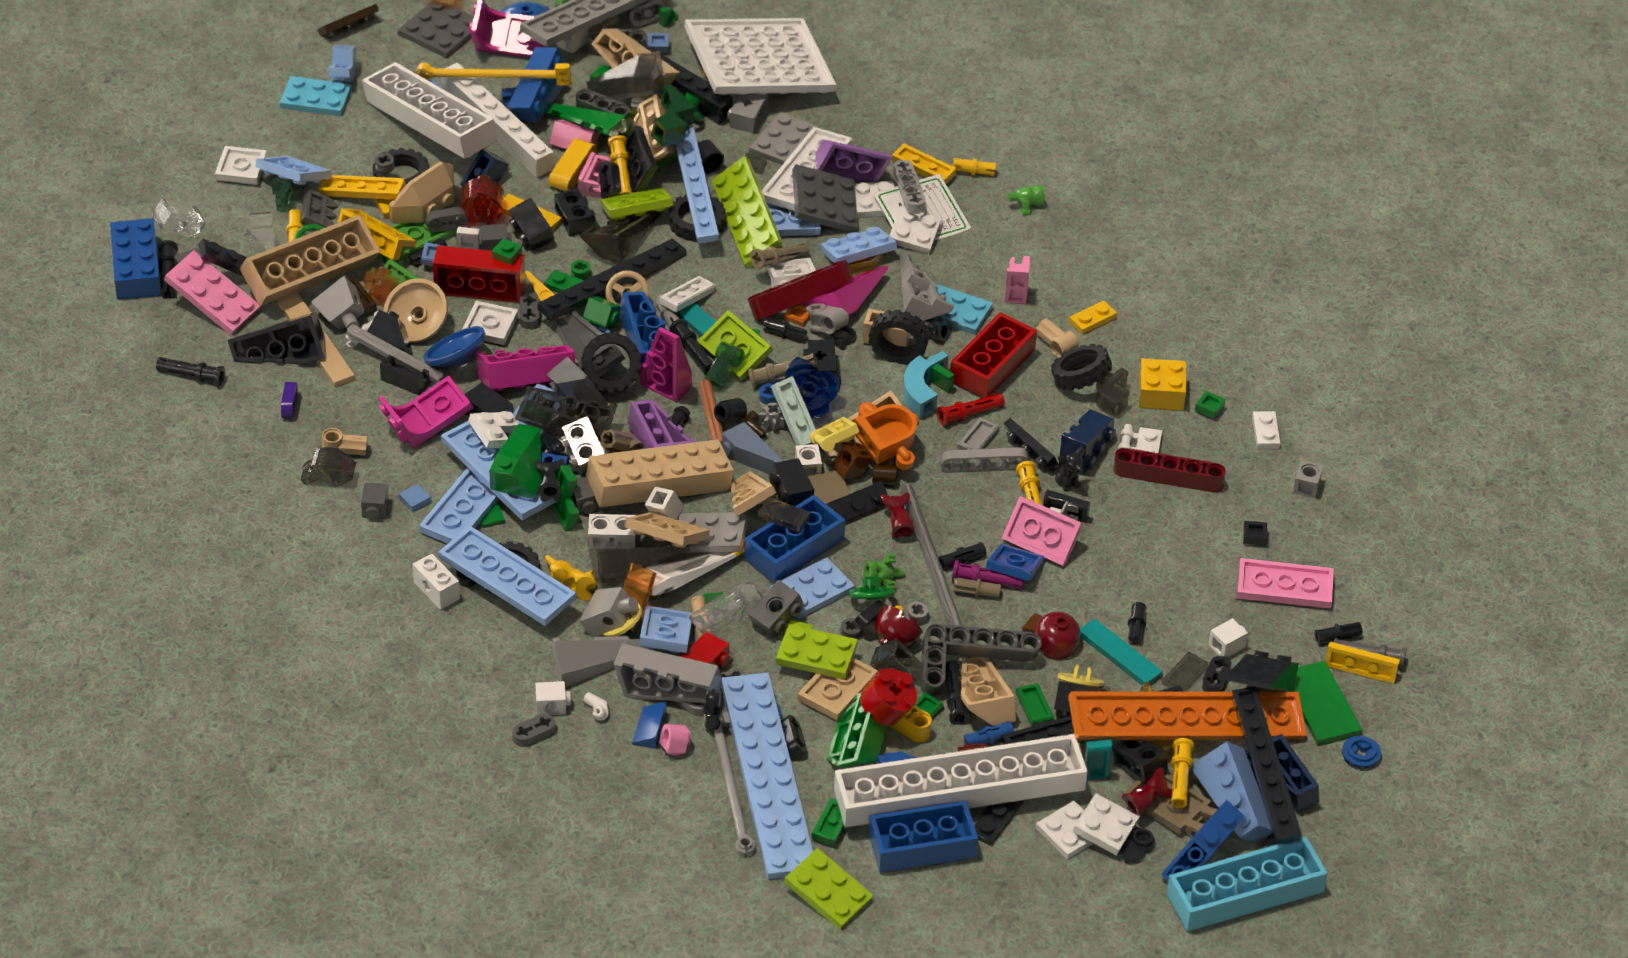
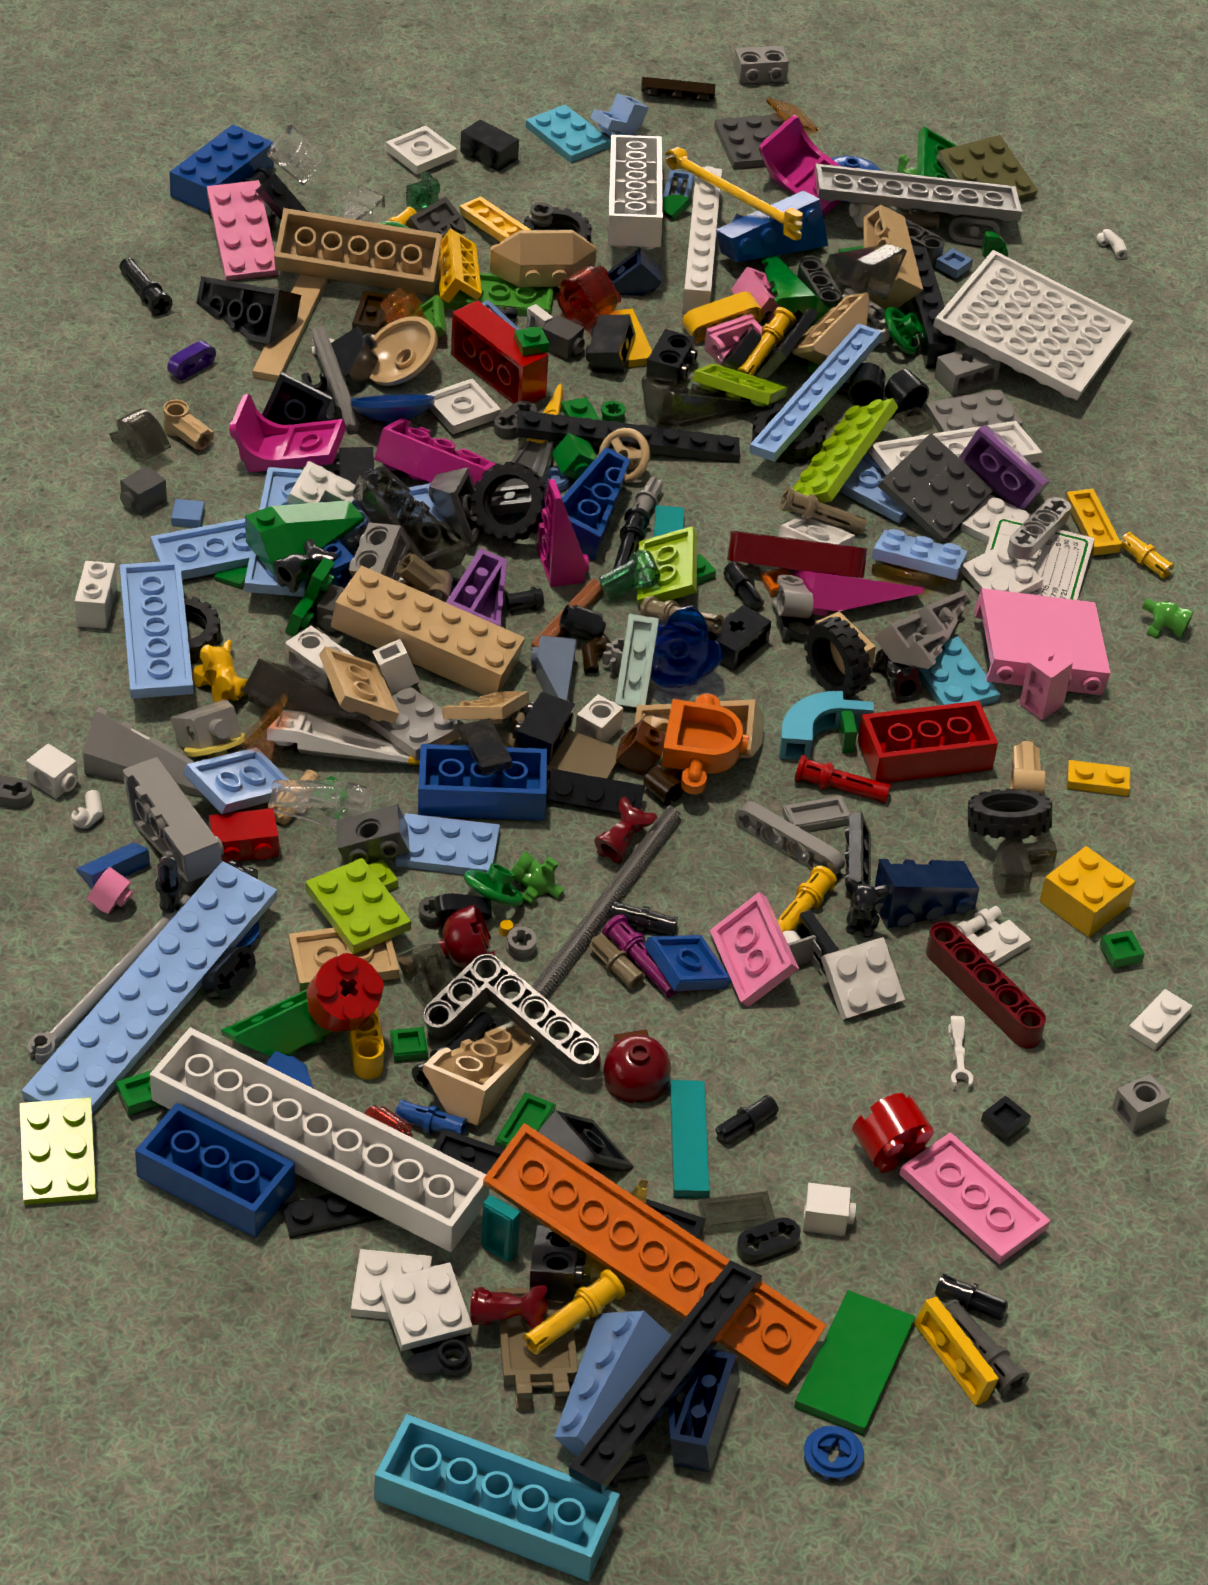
camera: 40 degrees right, 0 degrees up
light blue plate [255,156,332,185] -> none
light grey torso [311,276,364,330] -> none
dark grey beam [425,207,468,232] -> none
dark green arch [651,84,695,148] -> none
white tile [659,276,716,312] -> none
light yellow plate [809,417,860,451] -> none
light yellow piece [1057,664,1105,686] -> none
blue slope [1161,800,1245,881] -> none
black slope [1225,650,1299,692] -> none
none -> black slope [262,372,332,425]
none -> black brick [460,119,519,172]
none -> white plate [820,937,905,1020]
none -> red brick [852,1093,934,1174]
none -> black piece [884,369,929,414]
none -> white piece [948,1016,973,1091]
none -> bright pink panel [974,588,1111,695]

